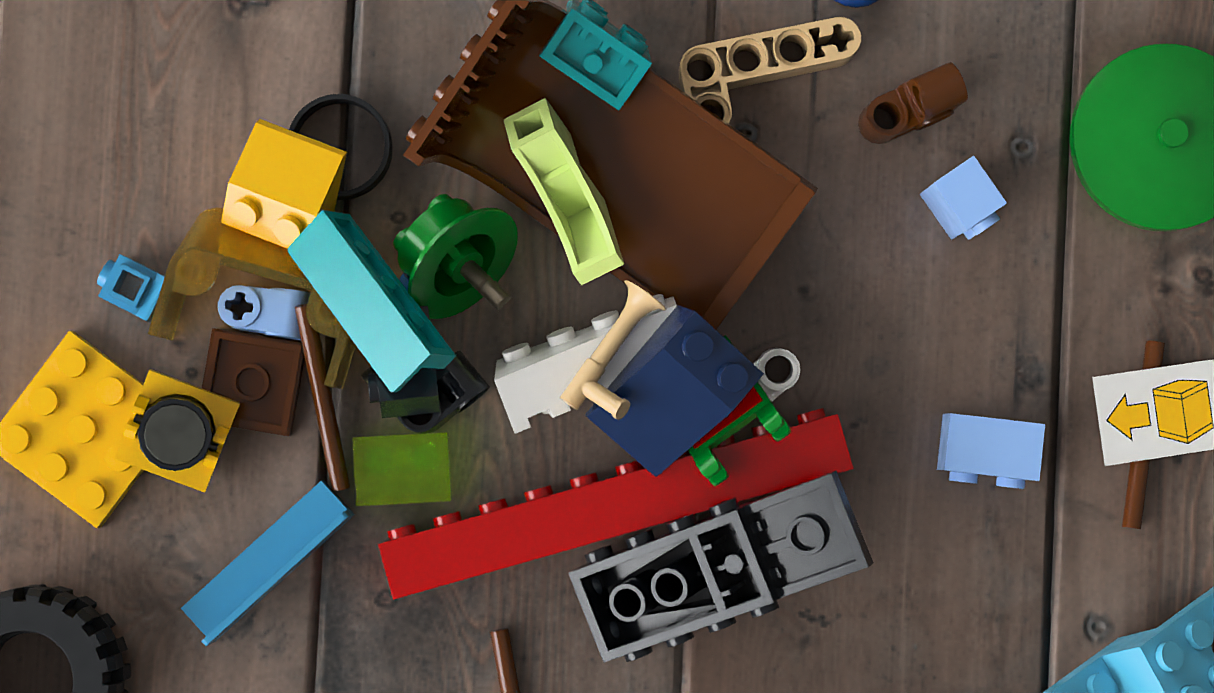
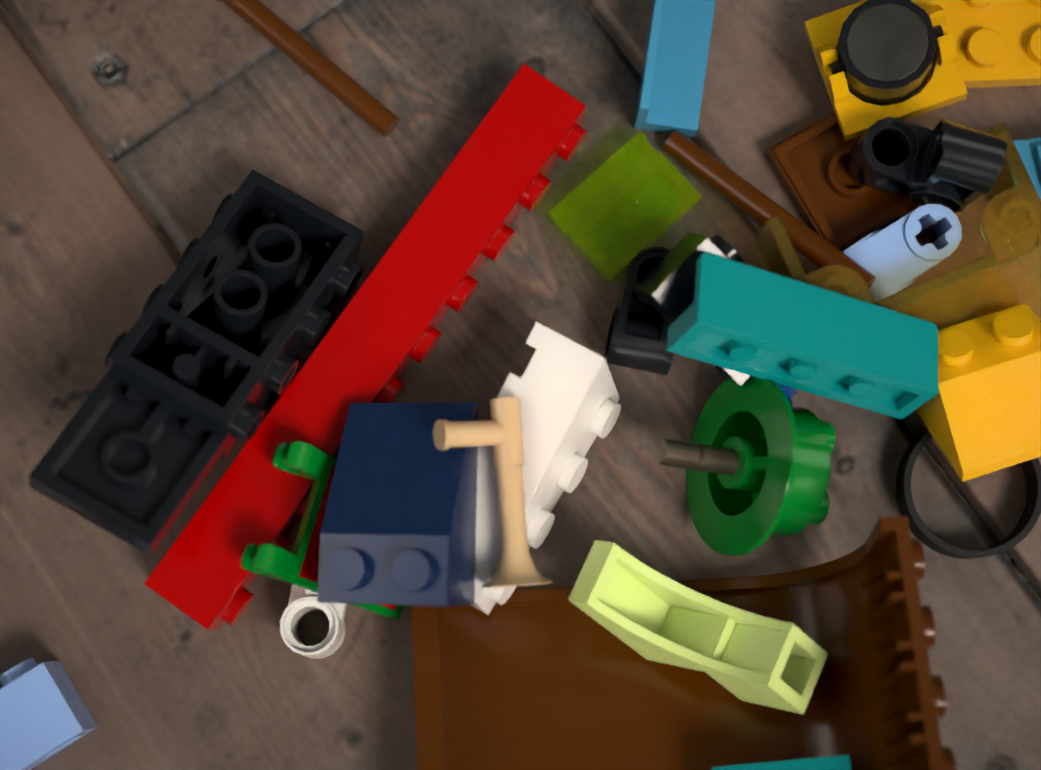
camera: 140 degrees right, 5 degrees down
none -> black piece [848,117,1007,213]

